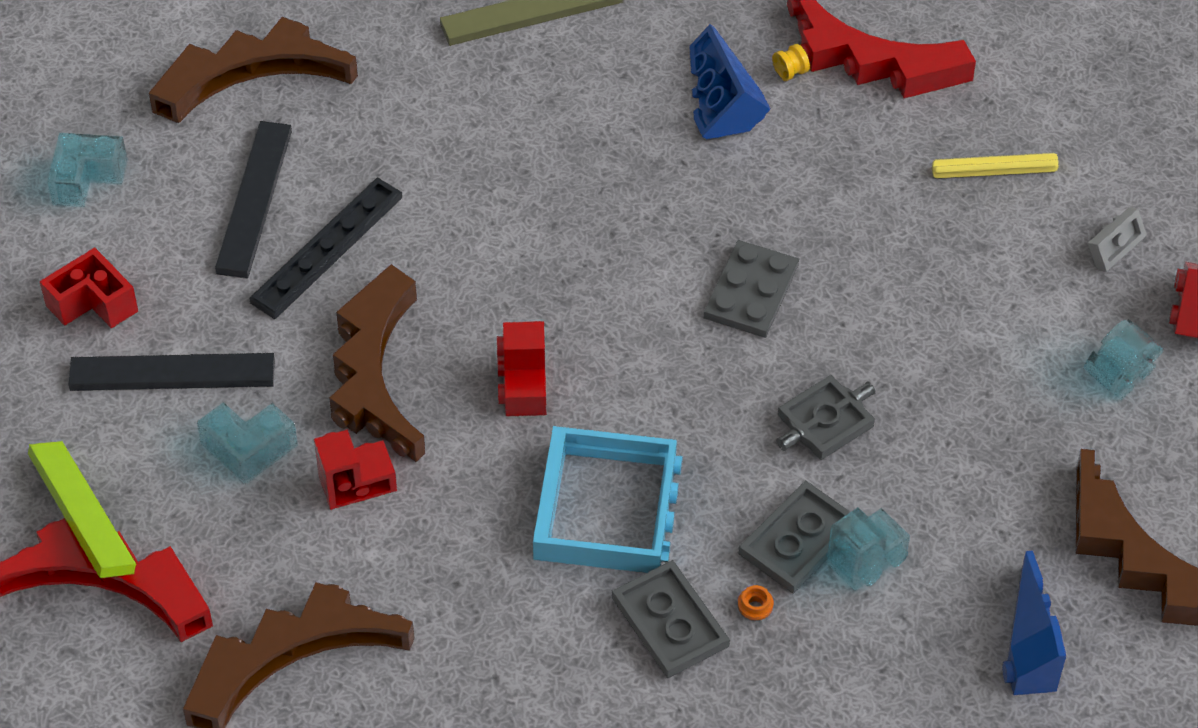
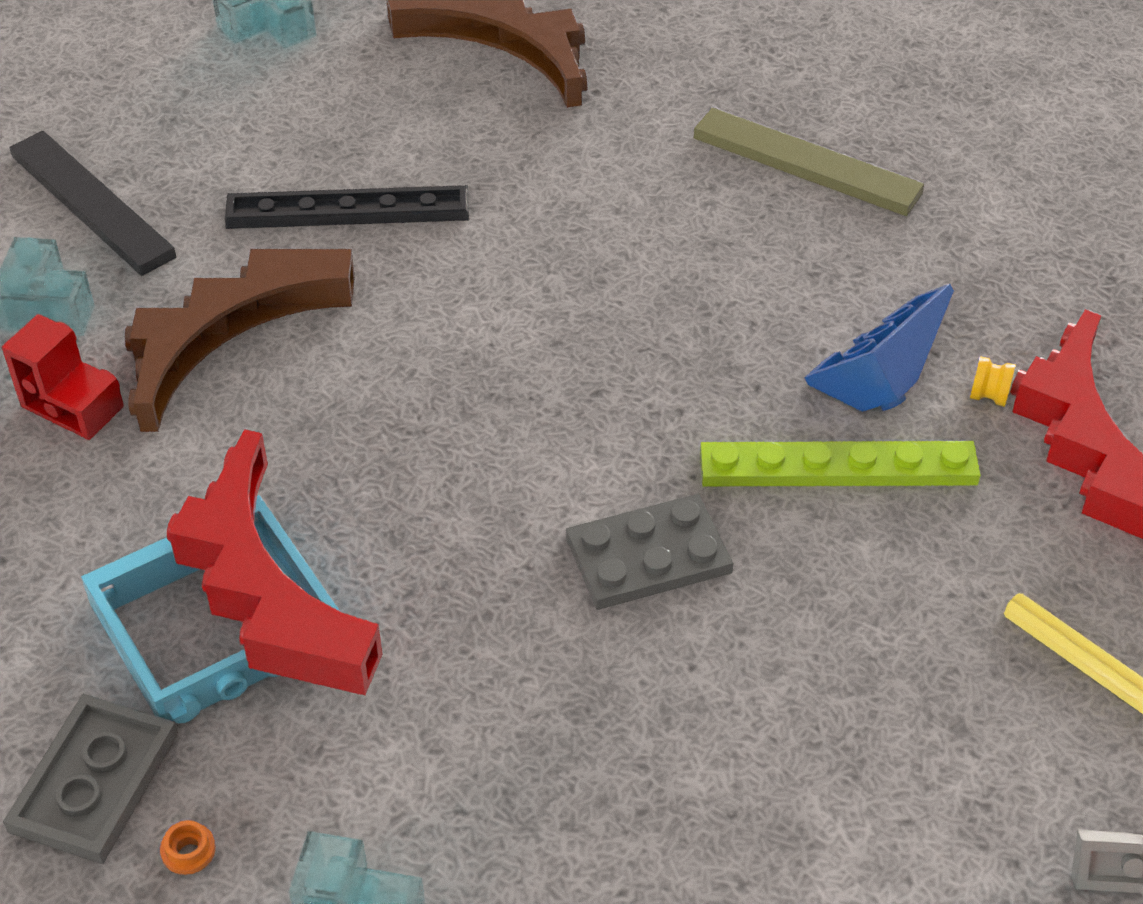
camera: 50 degrees right, 5 degrees down
red brick [39,247,138,329] -> none
black tile [215,121,292,278] -> none
red brick [497,321,547,416] -> none
dark grey plate [738,480,861,594] -> none
dark grey plate [776,375,875,460] -> none
none -> red arch [167,429,383,696]
none -> lime plate [700,441,981,487]

